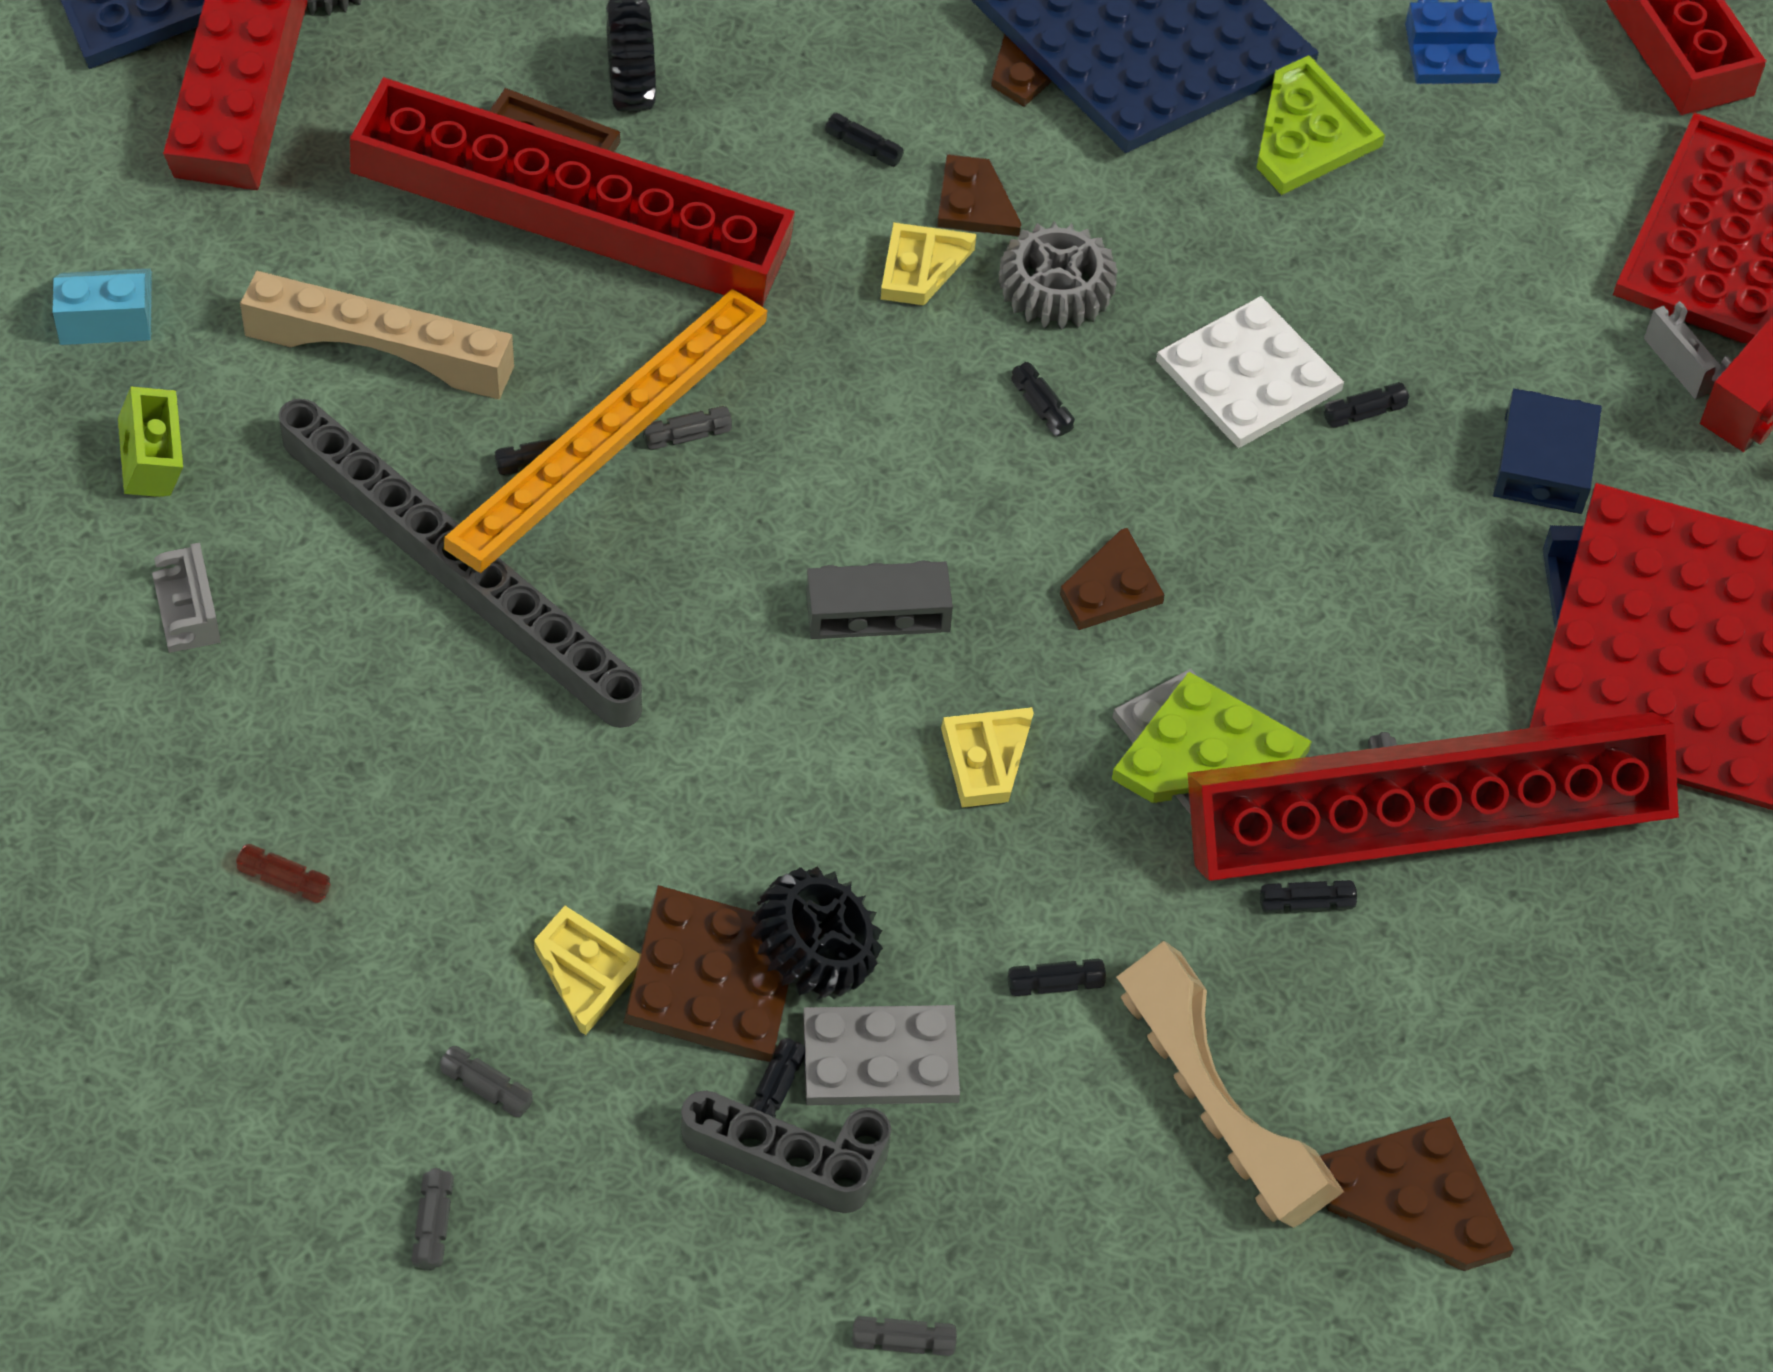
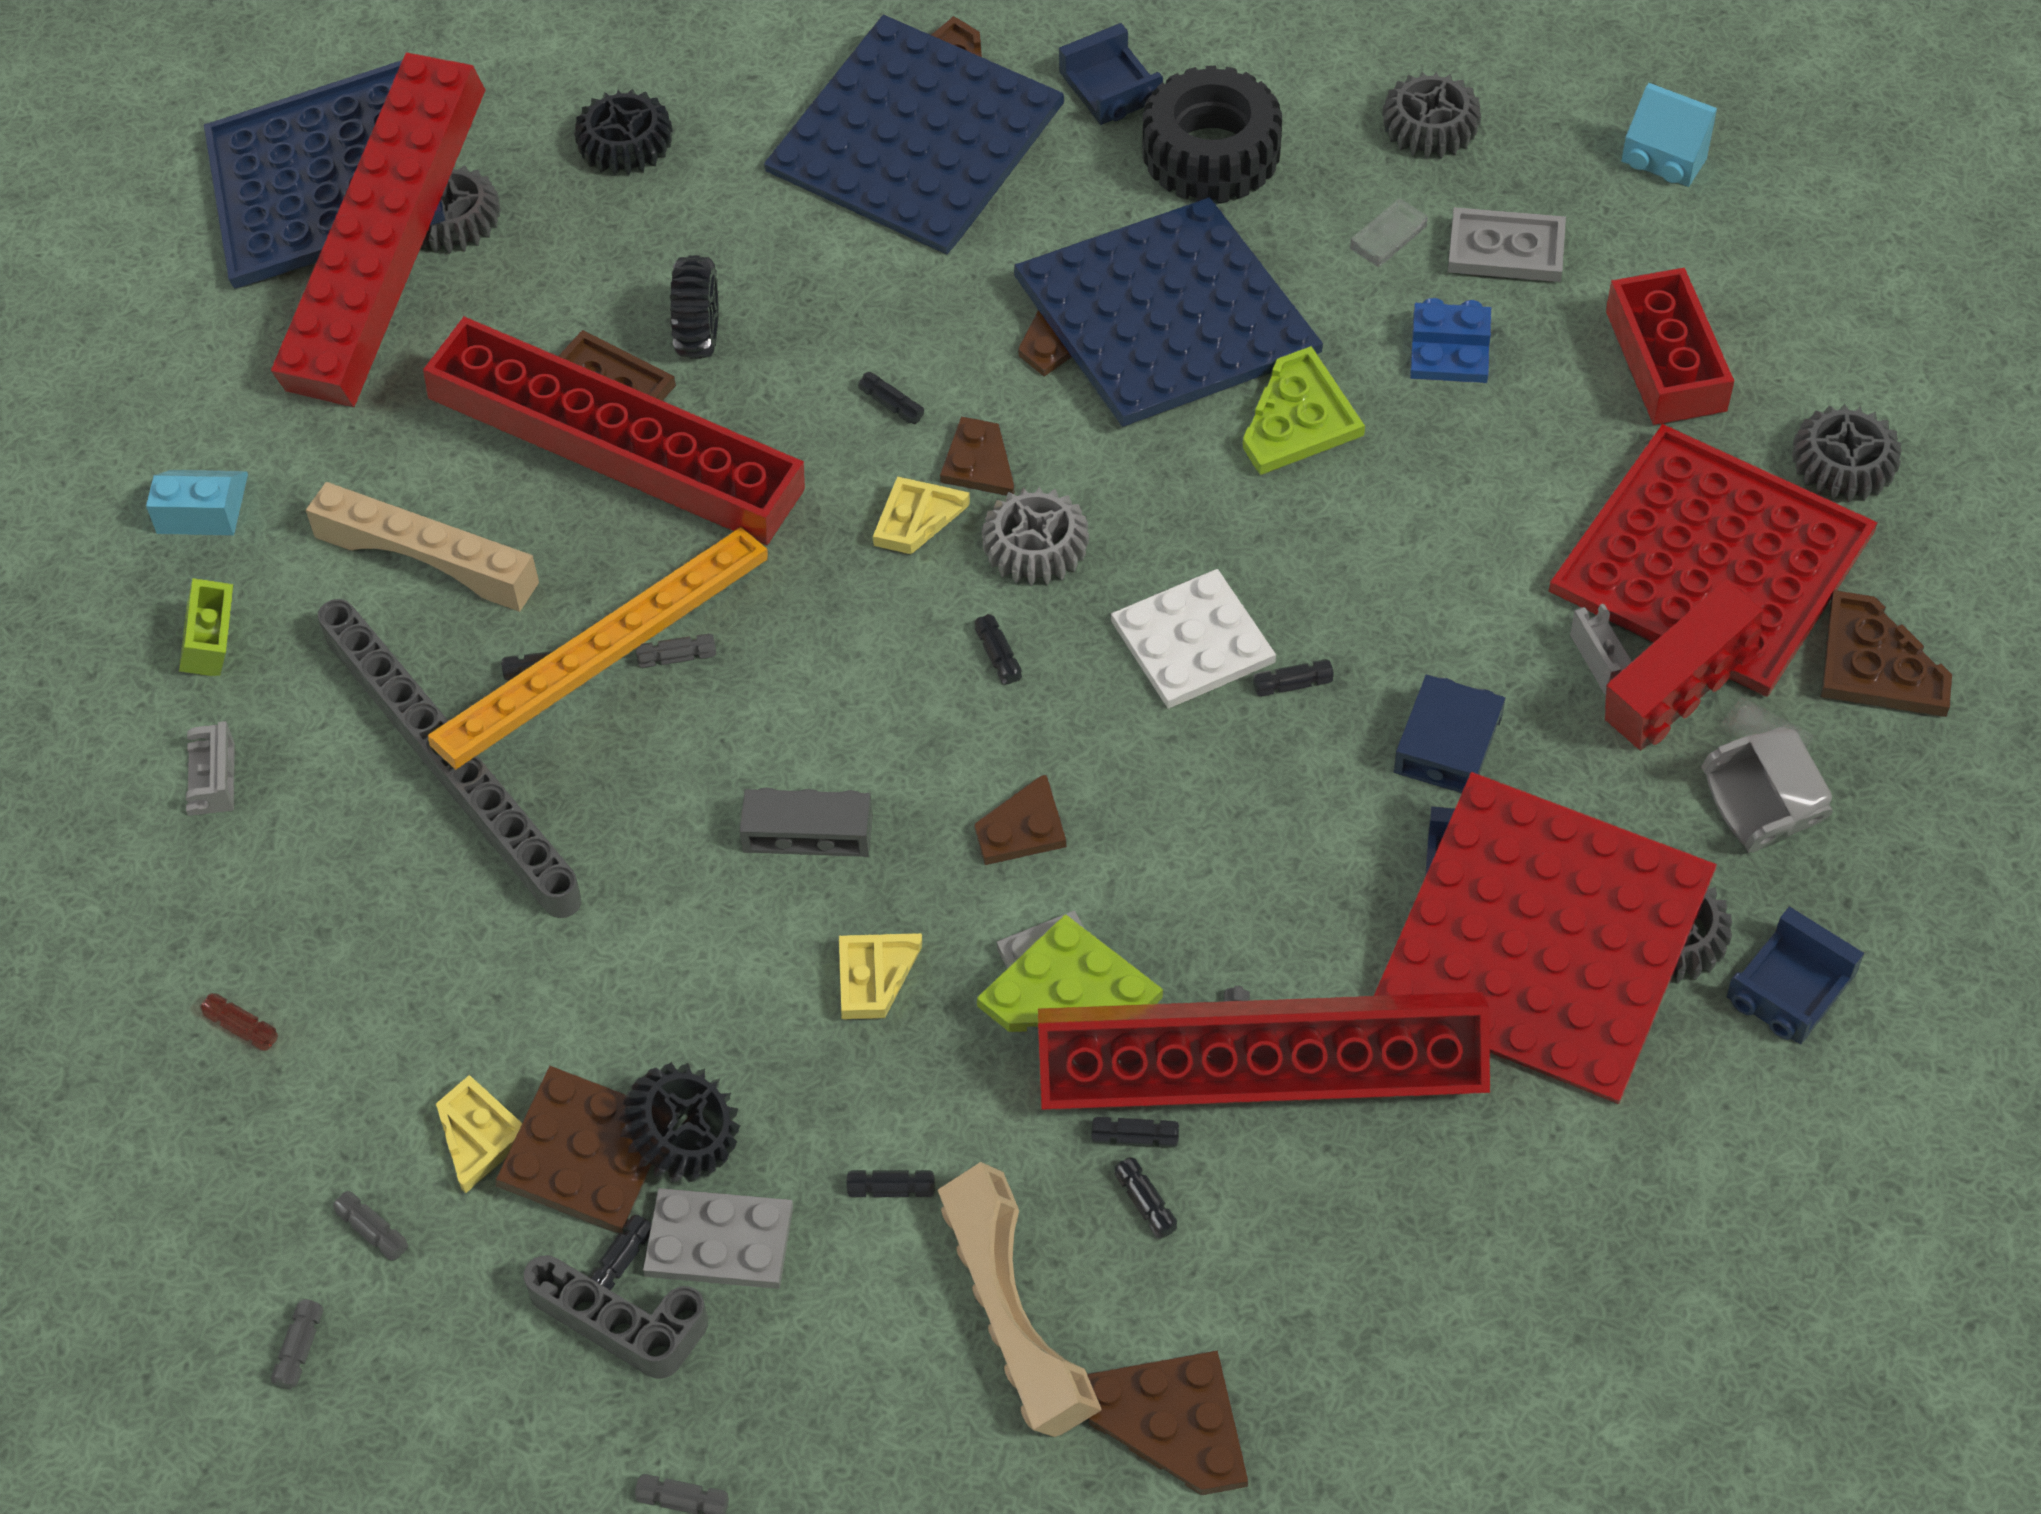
camera: 15 degrees right, 0 degrees up
none -> black axle [1115,1157,1177,1239]

